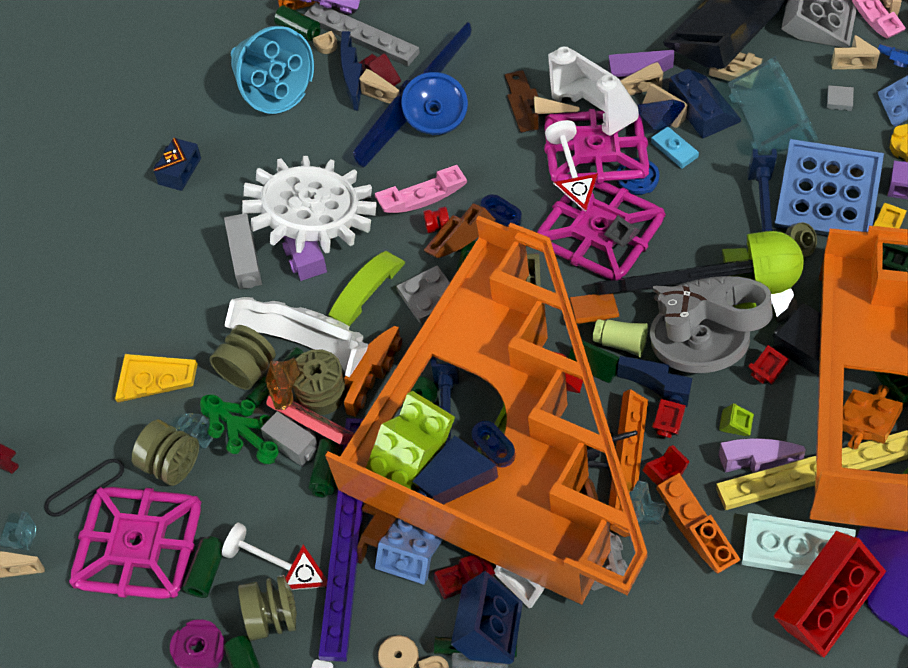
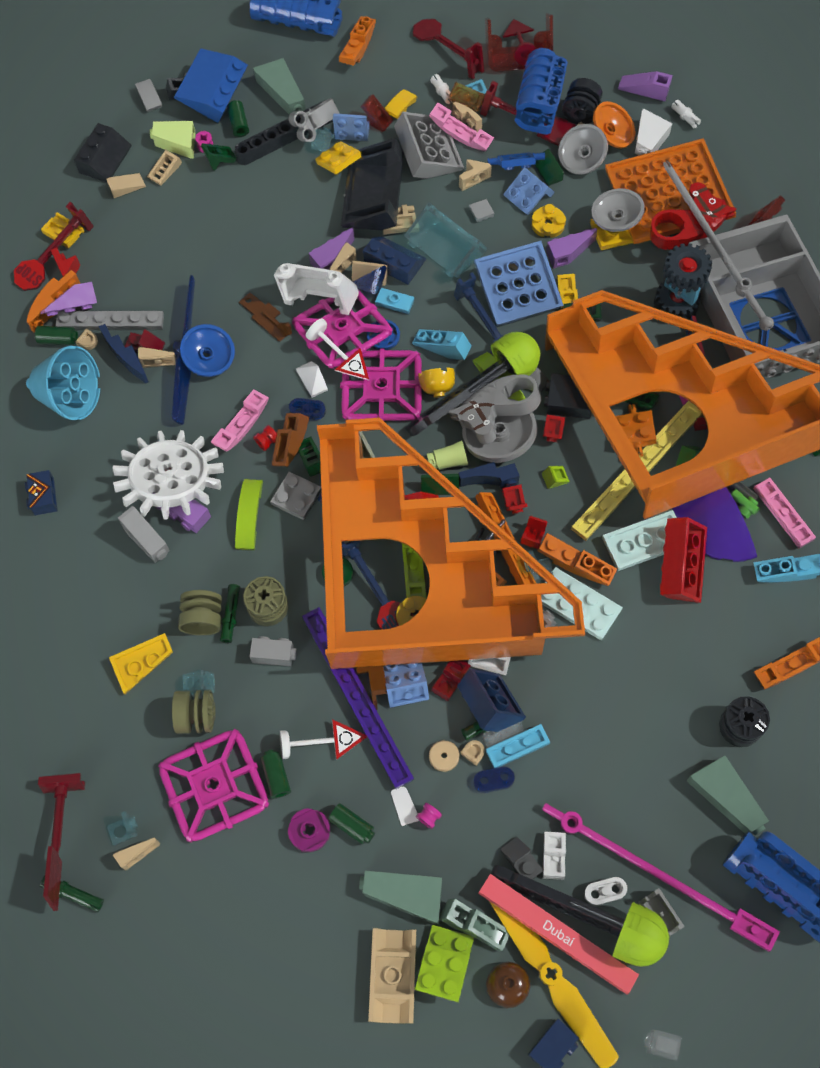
camera: 35 degrees left, 10 degrees up
black piece [45,459,124,517] -> none
green plant [200,395,279,464] -> none
white windscreen [225,297,368,377] -> none
olive wheel [238,575,297,641] -> none
clear orange slope [266,358,300,410] -> none
coral tile [266,396,355,444] -> none
dark green brick [308,438,343,498] -> none
orange slope [344,326,402,417] -> none
lime bracket [366,391,455,491] -> none
dark blue slope [413,435,498,505] -> none
clear blue plate [471,421,516,467] -> none
tan slope [534,96,580,114] -> none
orange piece [570,293,619,324] -> none
dark grey slope [605,215,640,247] -> none
lavender slope [719,439,806,473] -> none
olive plate [785,222,817,257] -> none
none -> white slope [296,361,328,398]
none -> medium azure slope [412,329,472,360]
none -> yellow cylinder [418,368,455,398]
none -> light aqua plate [541,567,623,641]

